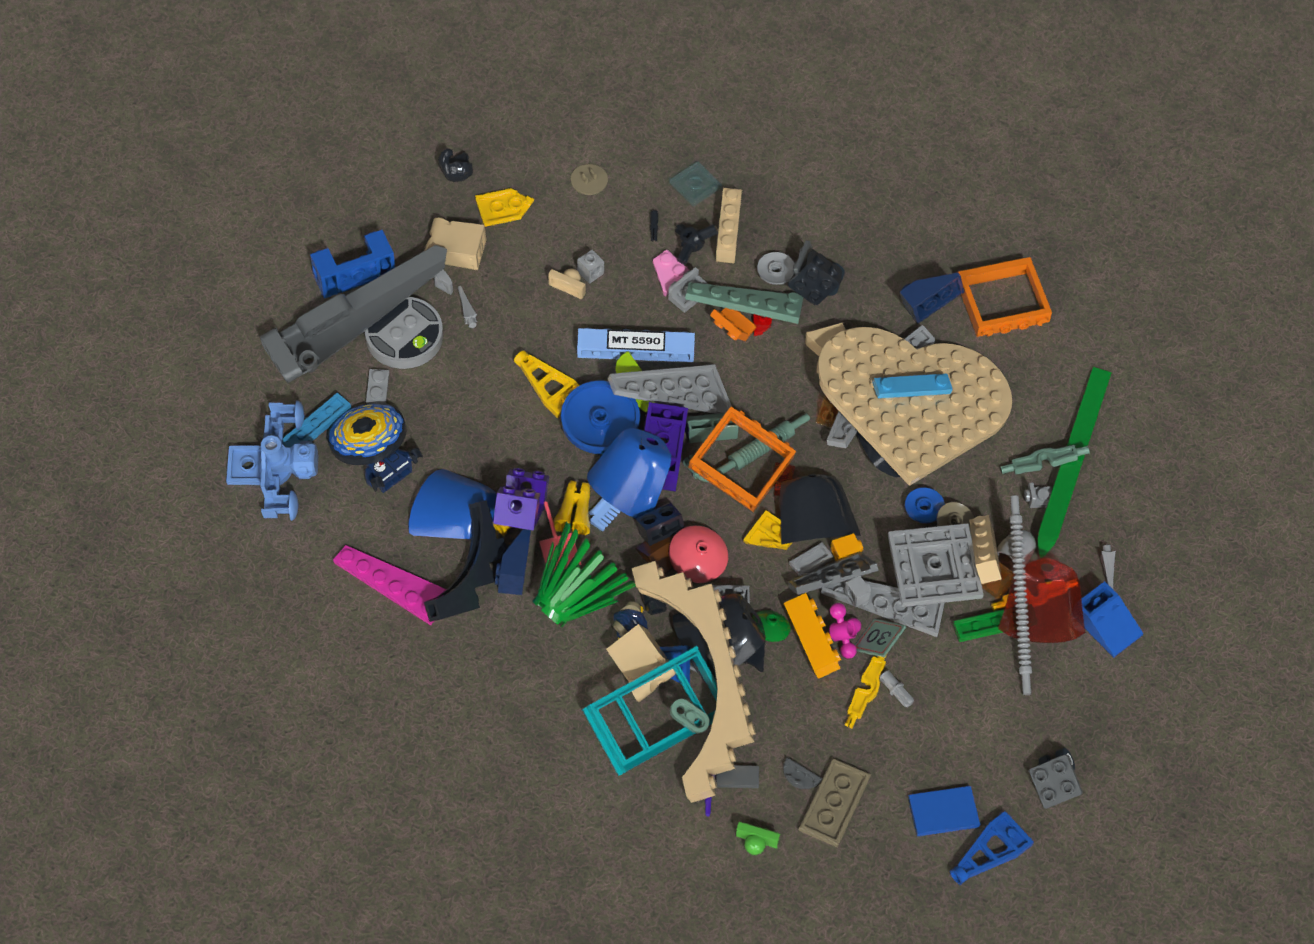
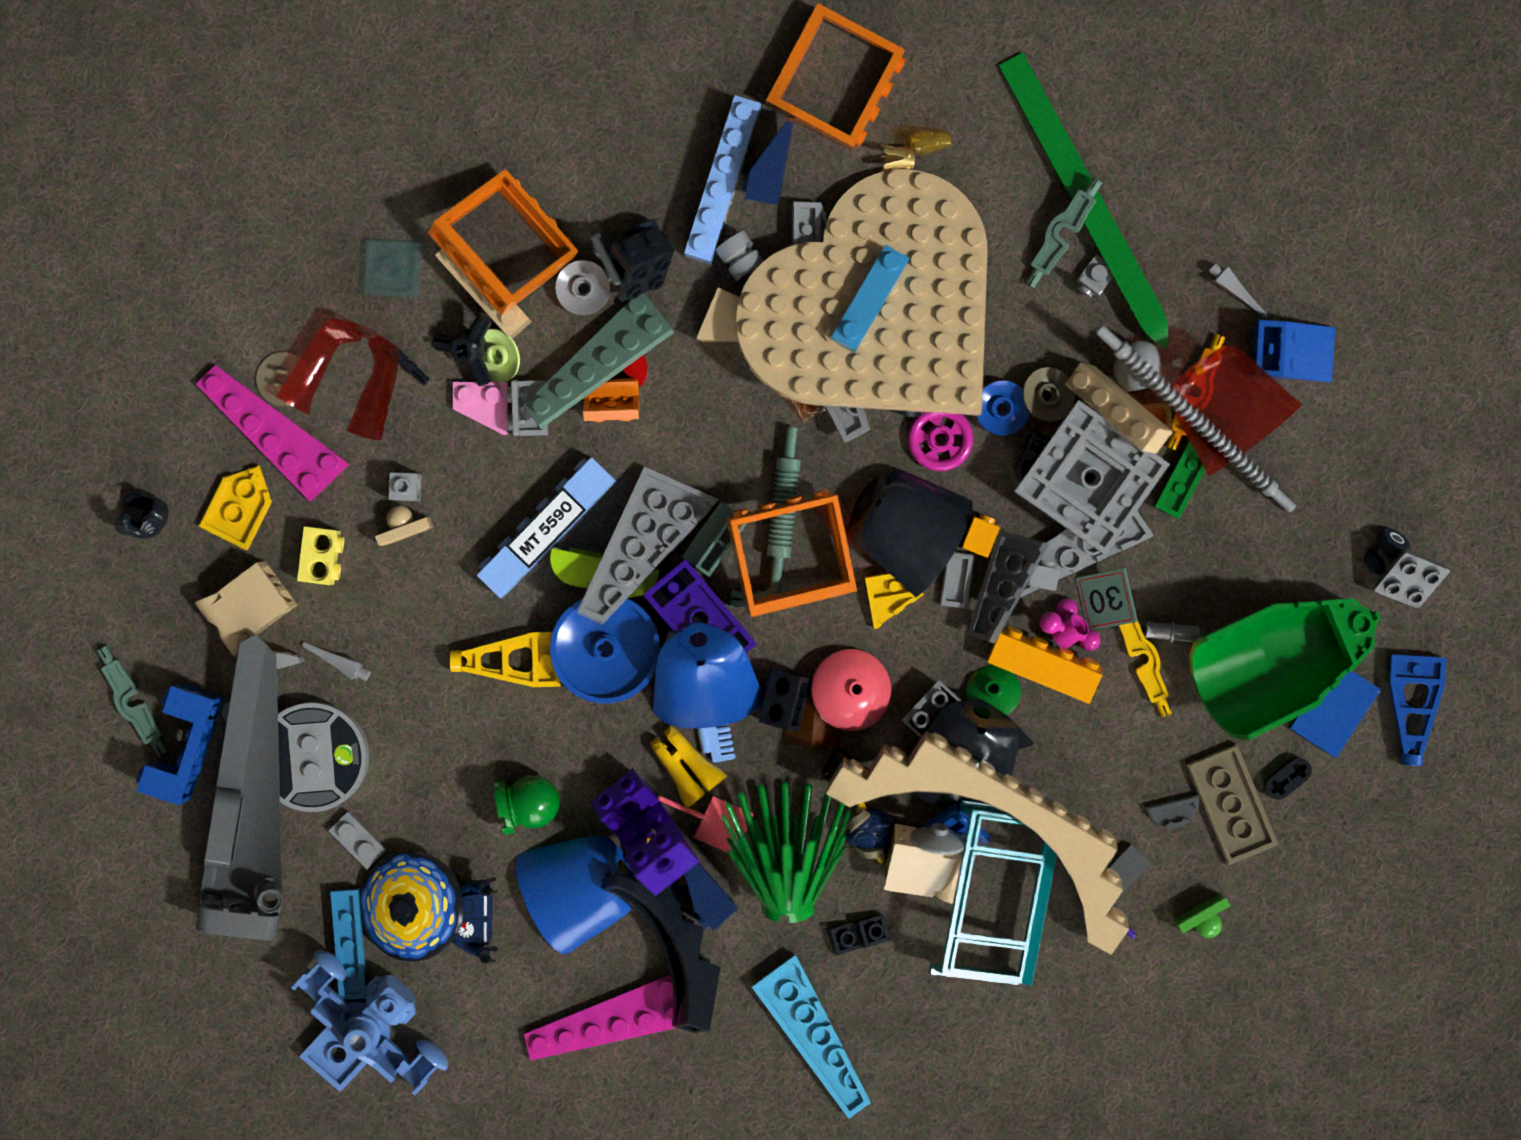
camera: 40 degrees left, 30 degrees up
sand green plate [670,699,709,733] -> none
none -> sand green piece [96,646,168,757]
none -> dark pink wing [196,365,350,502]
none -> clear red piece [276,318,399,441]
none -> light yellow brick [297,527,344,585]
none -> orange window [428,169,578,316]
none -> yellowish green dish [482,329,520,383]
none -> green tile [494,775,560,835]
none -> light blue brick [684,95,761,265]
none -> light grey wheel [715,230,764,282]
none -> medium azure wing [752,954,871,1119]
none -> black slope [827,914,890,956]
none -> pearl gold piece [880,144,921,172]
none -> dark pink plate [908,412,973,471]
none -> clear yellow cone [909,129,952,157]
none -> light grey dish [910,823,965,855]
none -> green windscreen [1189,598,1381,741]
none -> black beam [1264,757,1312,800]

